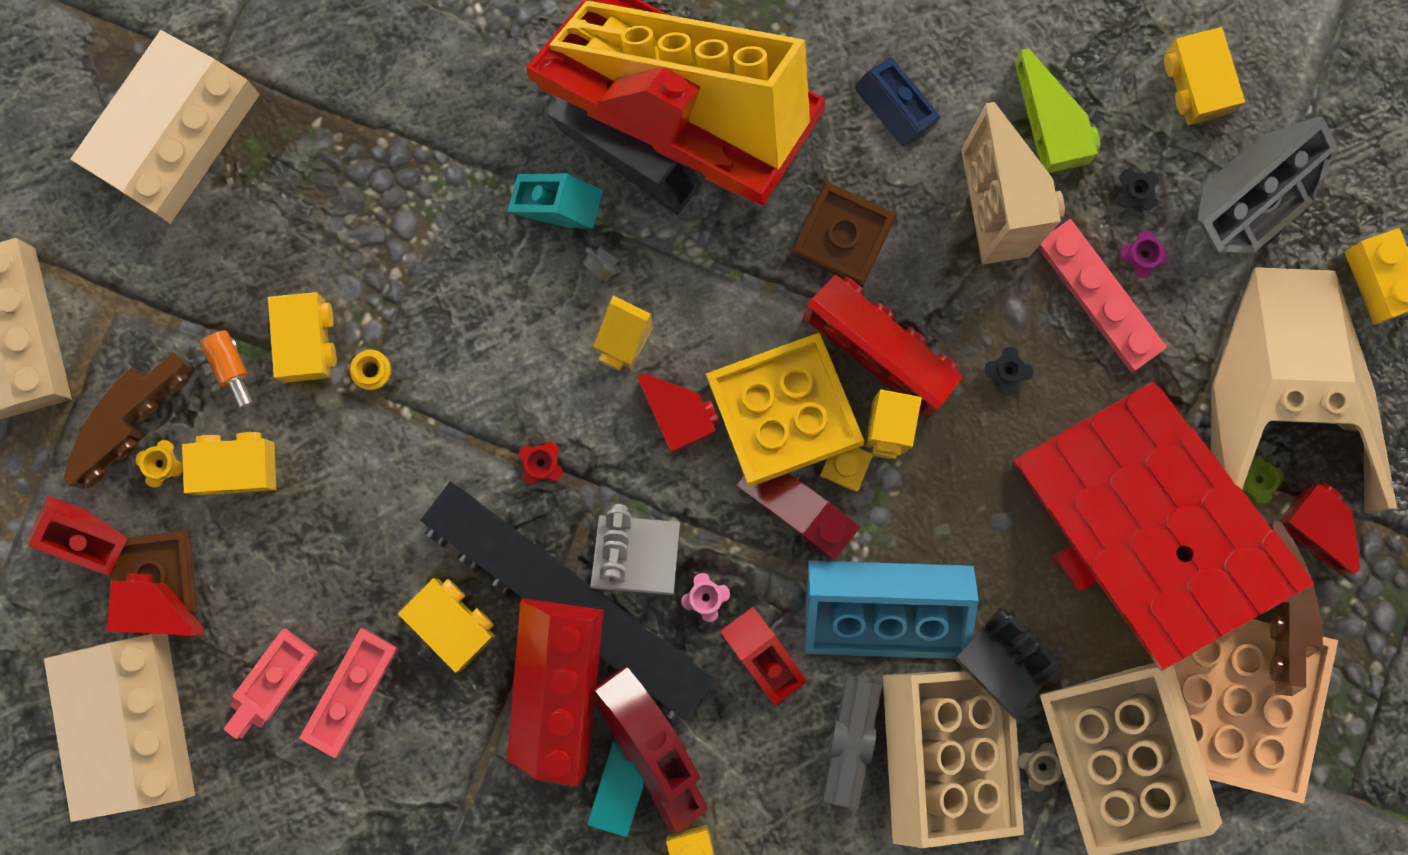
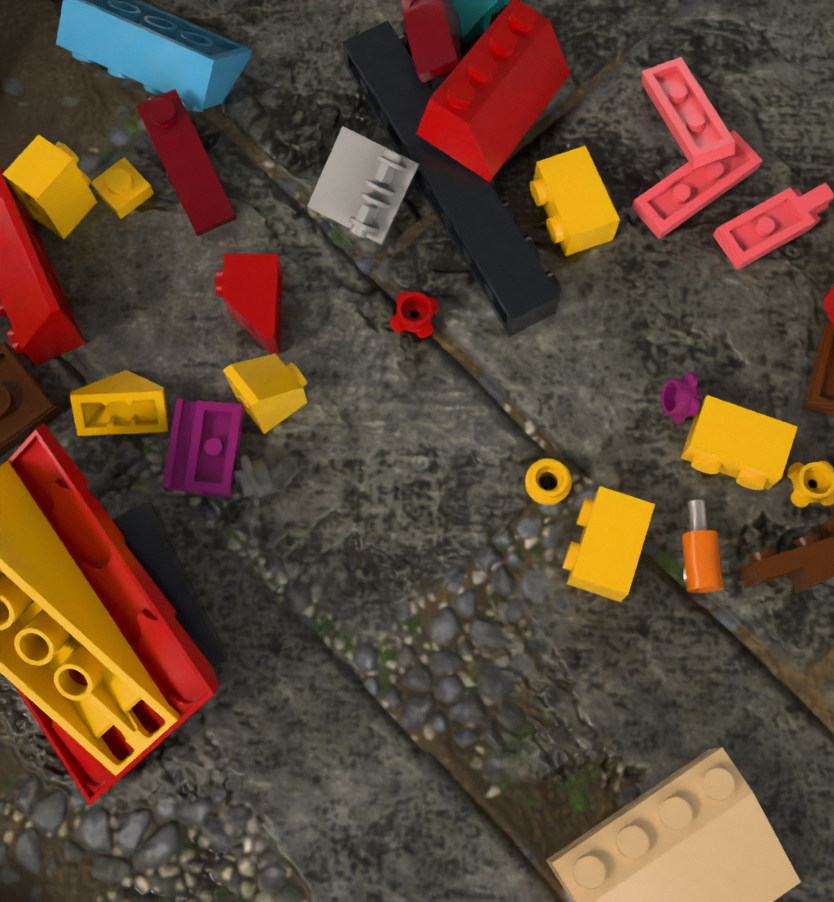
camera: 155 degrees left, 10 degrees down
teal slope [507,174,603,229] -> none
red slope [598,67,700,146] -> none
bright pink plate [682,573,730,622] -> none
yellow plate [706,332,864,487] -> none
red slope [720,607,808,706] -> none
none -> yellow slope [70,370,170,436]
none -> magenta plate [162,398,245,498]
none -> coral plate [642,57,735,169]
none -> magenta plate [661,372,702,424]

